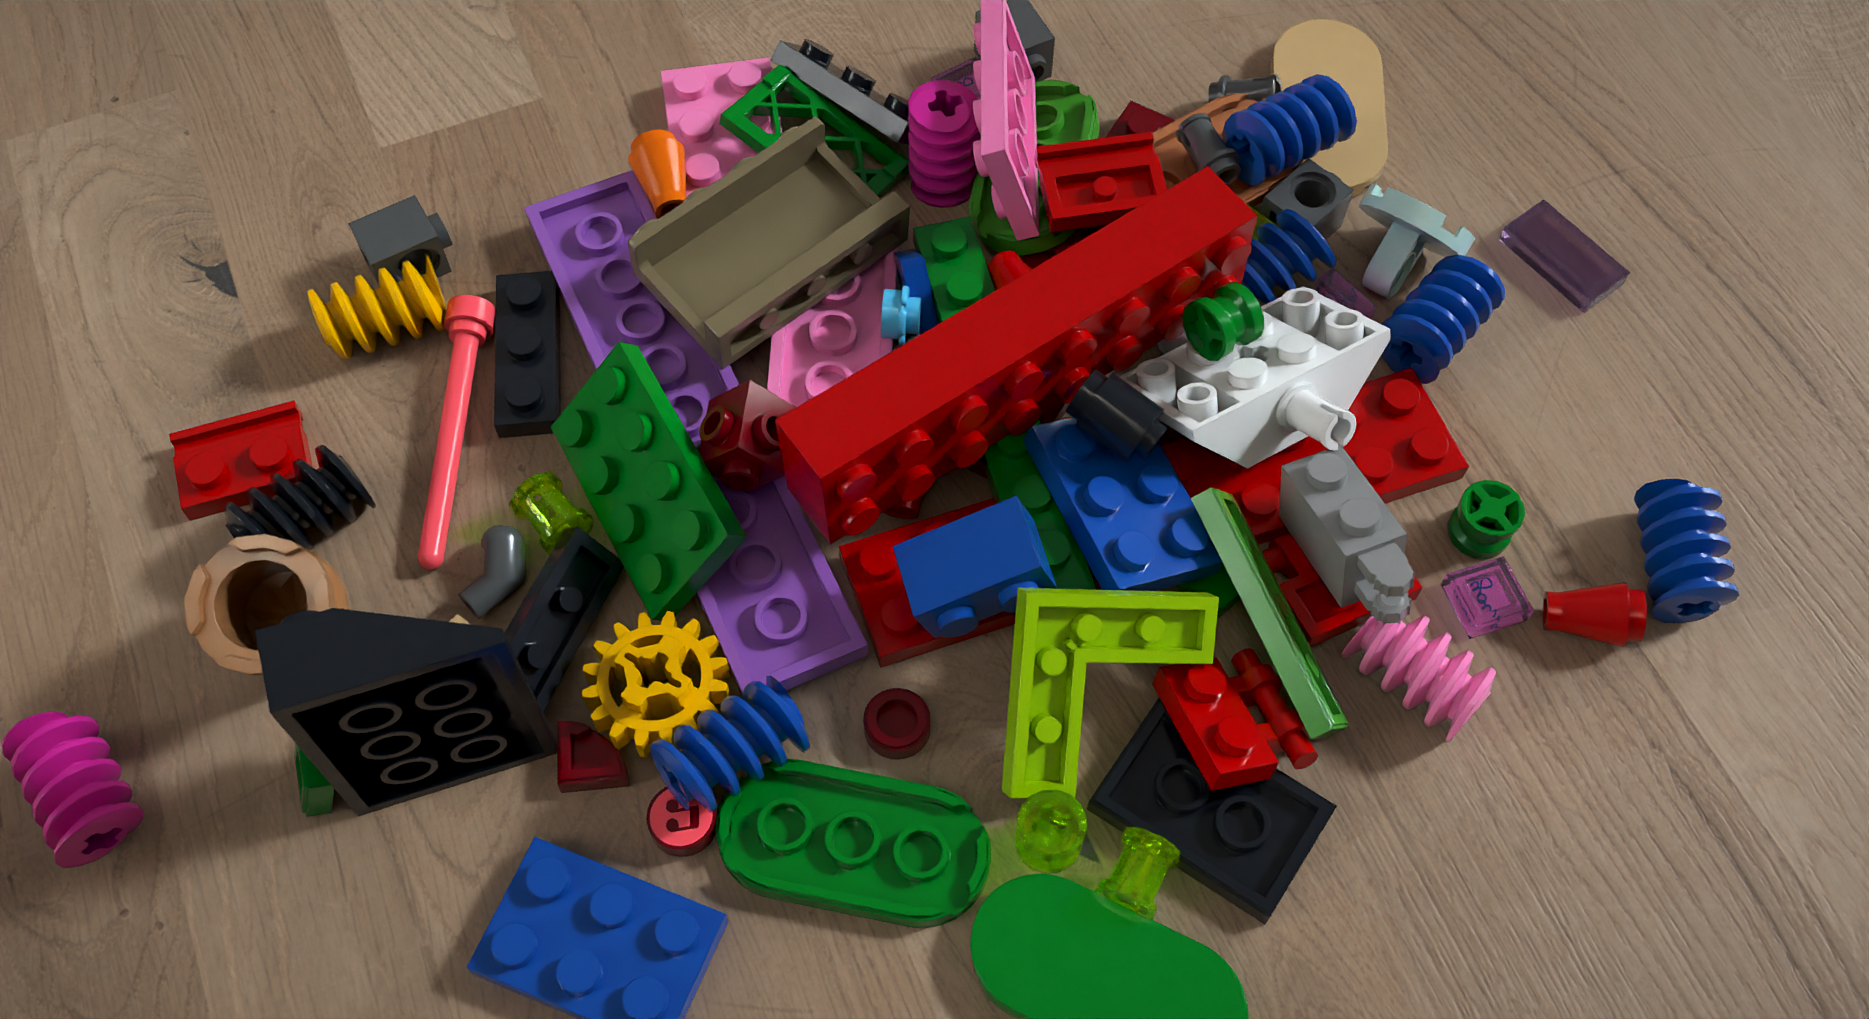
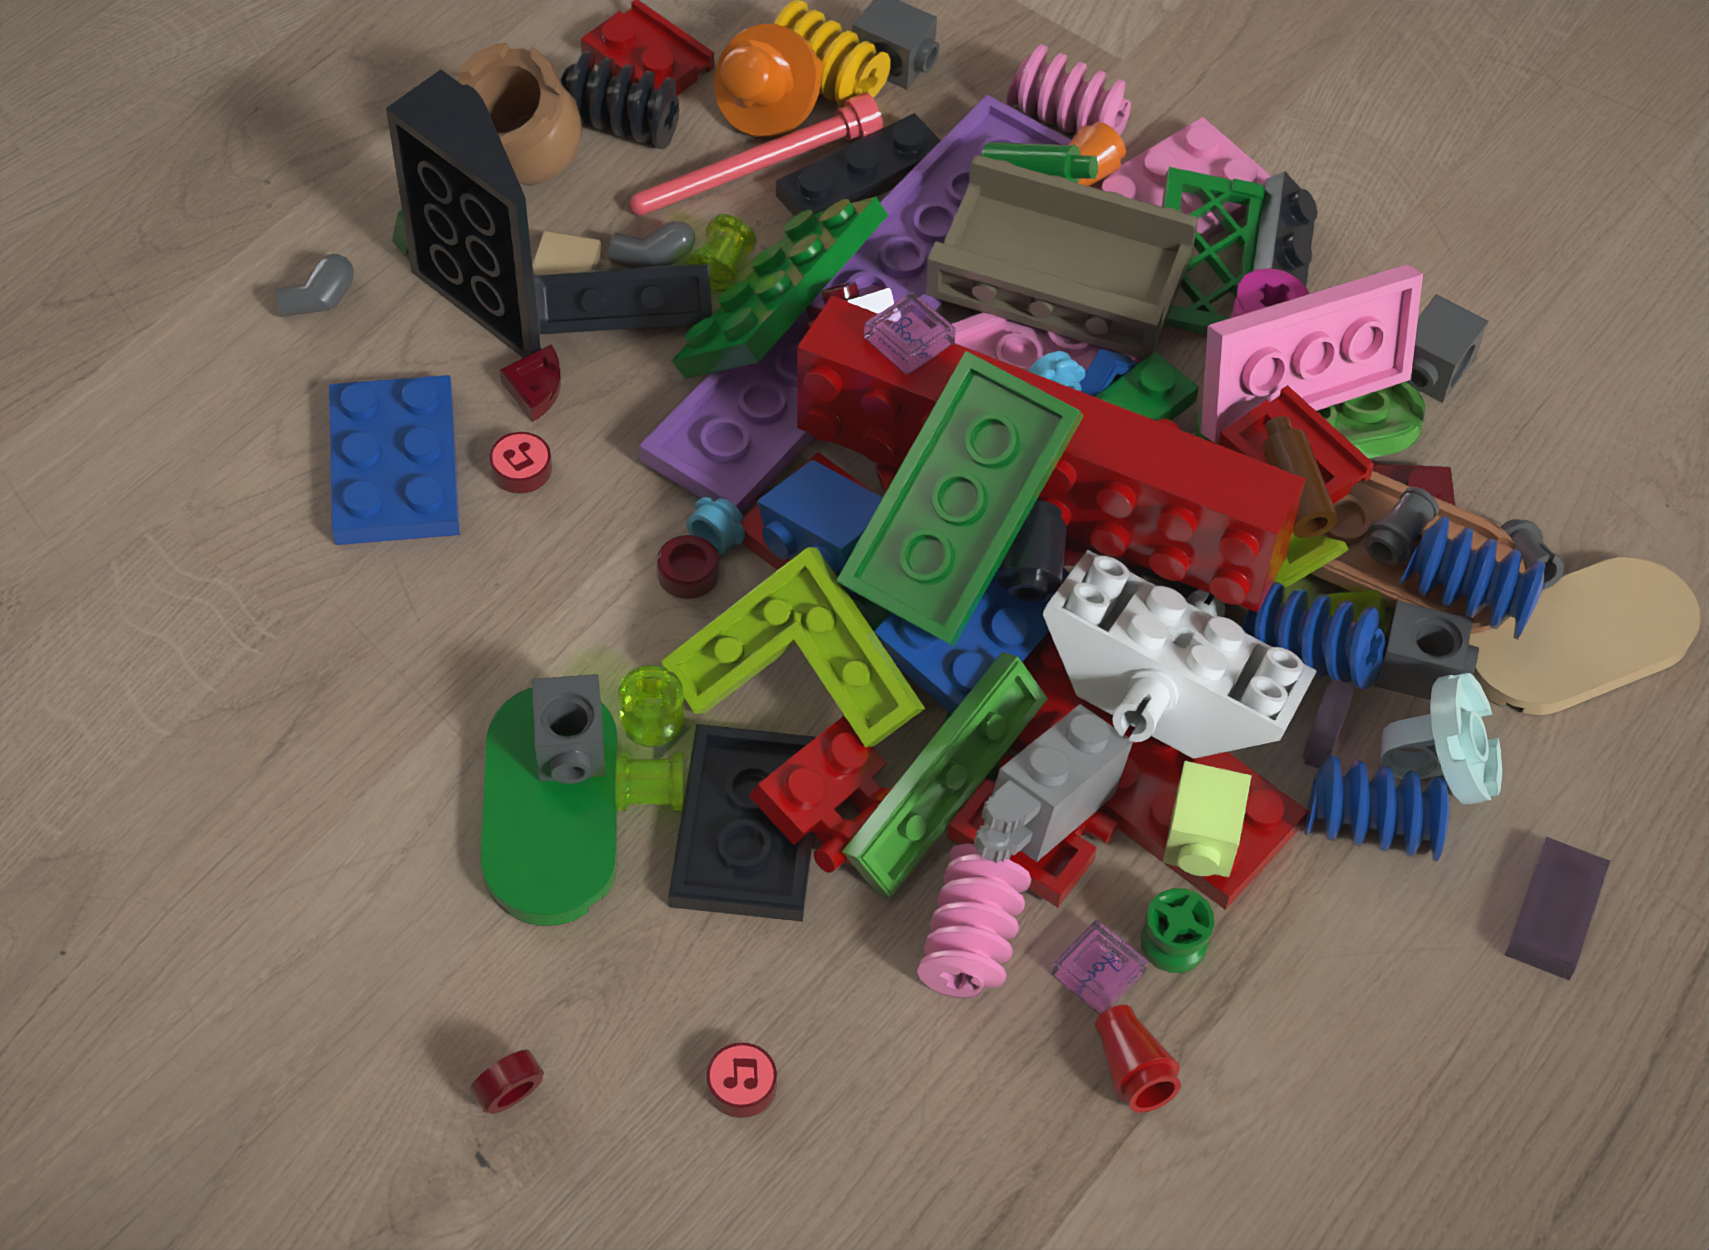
camera: 60 degrees right, 5 degrees down
dark pink piece [1,711,144,869] -> none
yellow gear [581,611,730,758] -> none
blue piece [650,676,810,812] -> none
green tile [715,759,991,928] -> none
green wheel [1182,282,1264,361] -> none
blue piece [1634,479,1739,623] -> none
none -> dark grey arm [275,254,354,317]
none -> dark grey brick [532,674,606,784]
none -> medium azure plate [687,497,745,555]
none -> tile [706,1043,777,1118]
none -> orange plate [714,23,824,138]
none -> green plate [836,351,1084,647]
none -> clear purple tile [864,291,956,375]
none -> green cylinder [981,142,1098,183]
none -> bright pink piece [1007,44,1132,136]
none -> yellowish green brick [1163,761,1251,877]
none -> reddish brown cylinder [1262,416,1338,538]

